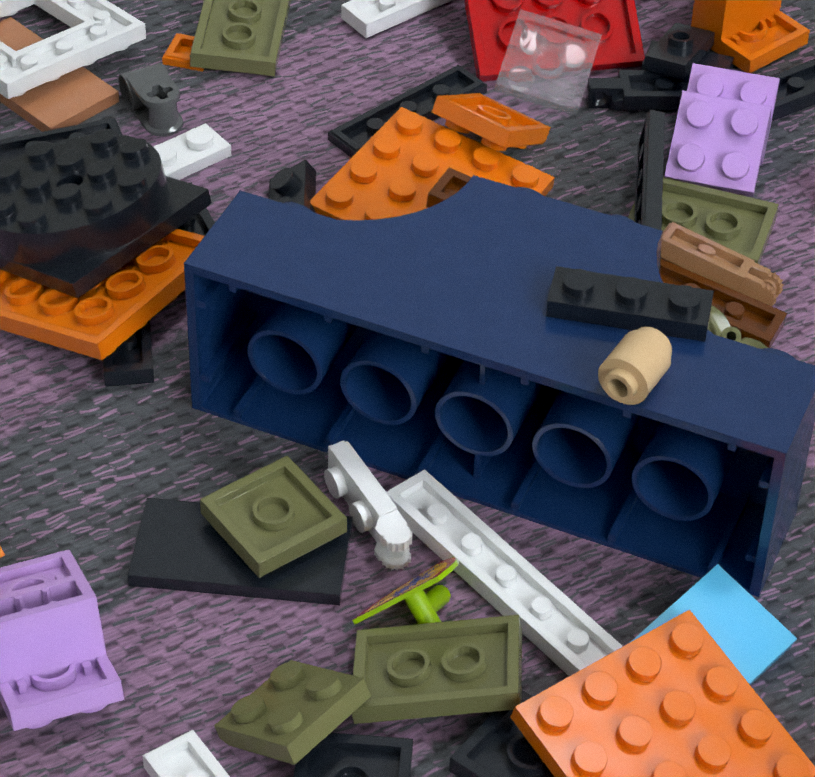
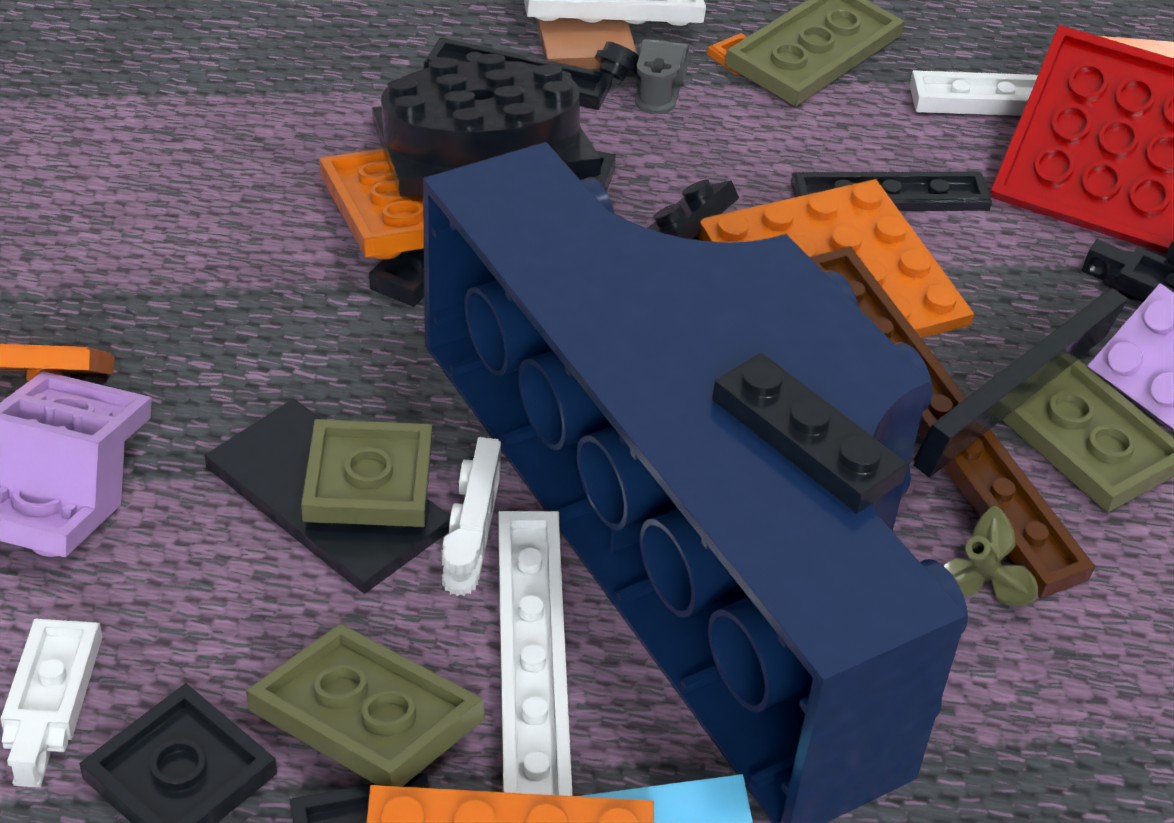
camera: 35 degrees right, 0 degrees up
white plate [154,123,232,180] -> none
olive plate [214,660,371,765] -> none
lime shield [352,557,459,625] -> none
orange plate [432,93,551,151] -> none
clear plate [494,9,602,115] -> none
tan brick [598,327,672,405] -> none
medium nougat hinge [661,222,784,306] -> none
none -> black plate [595,41,639,81]

